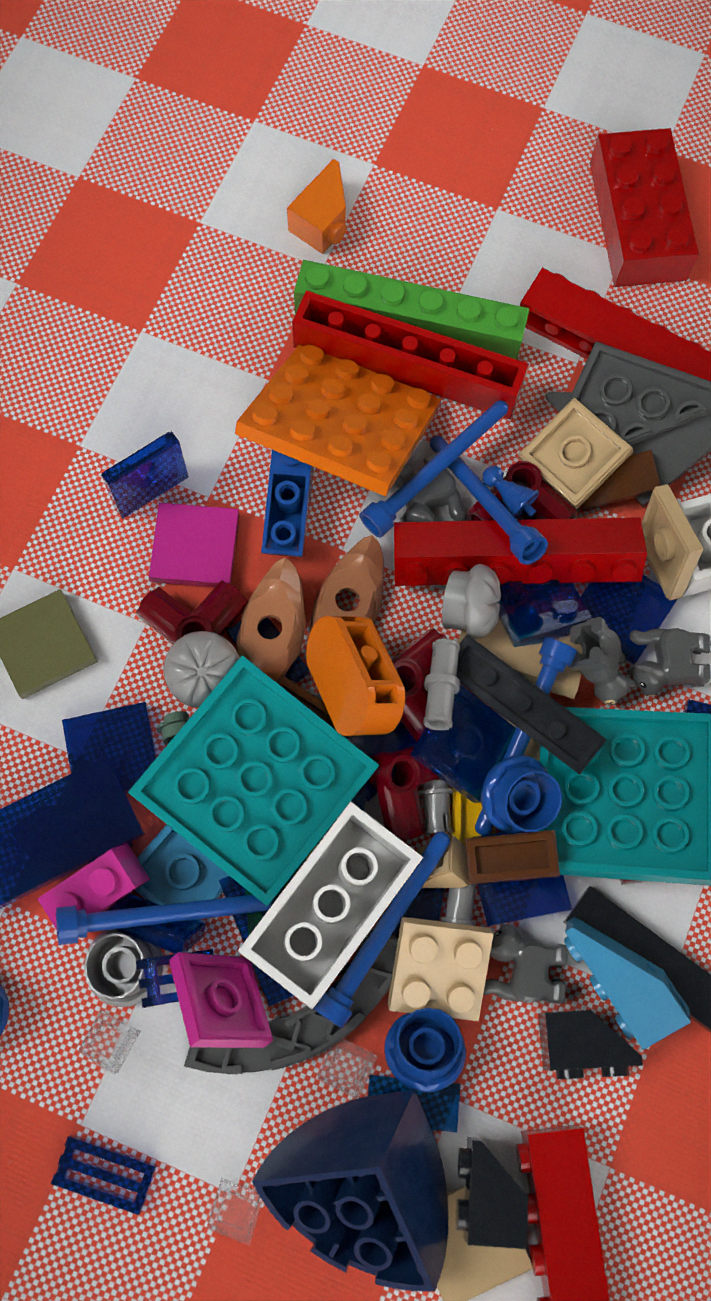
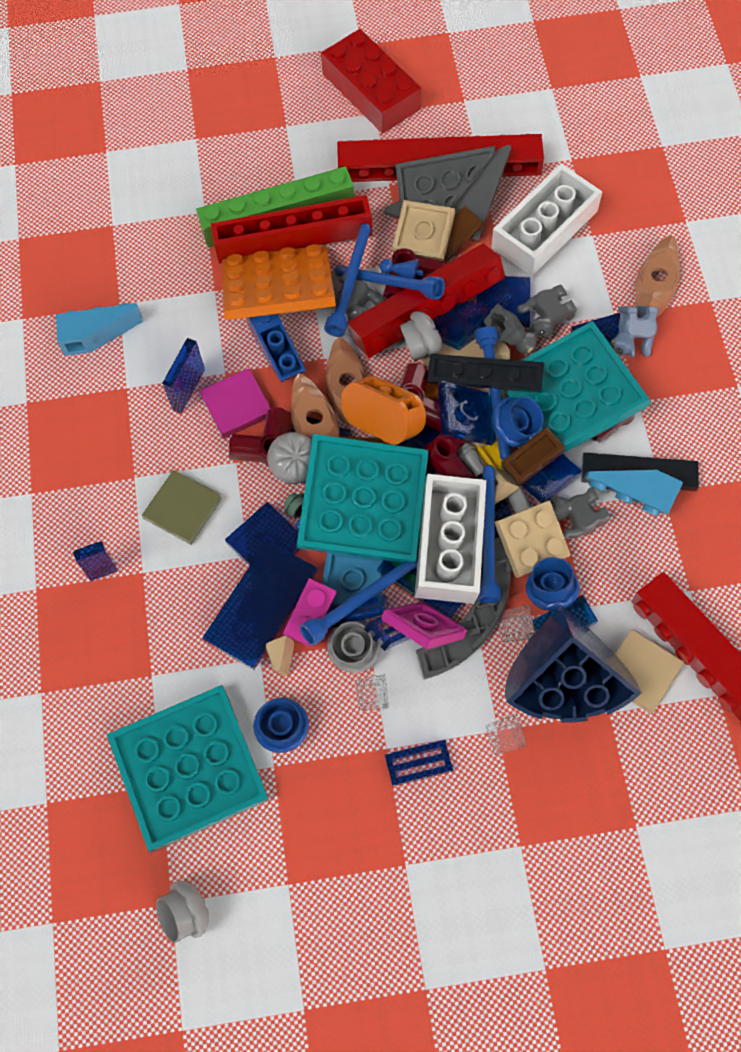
camera: 25 degrees left, 5 degrees down
orange slope [287,158,347,254] -> none
light grey pin [423,639,460,730] -> none
black slope [456,1137,528,1250] -> none
black slope [538,1010,643,1079] -> none
tan tile [642,484,703,601] -> none
none -> dark azure slope [56,303,143,356]
none -> tan slope [266,635,295,677]

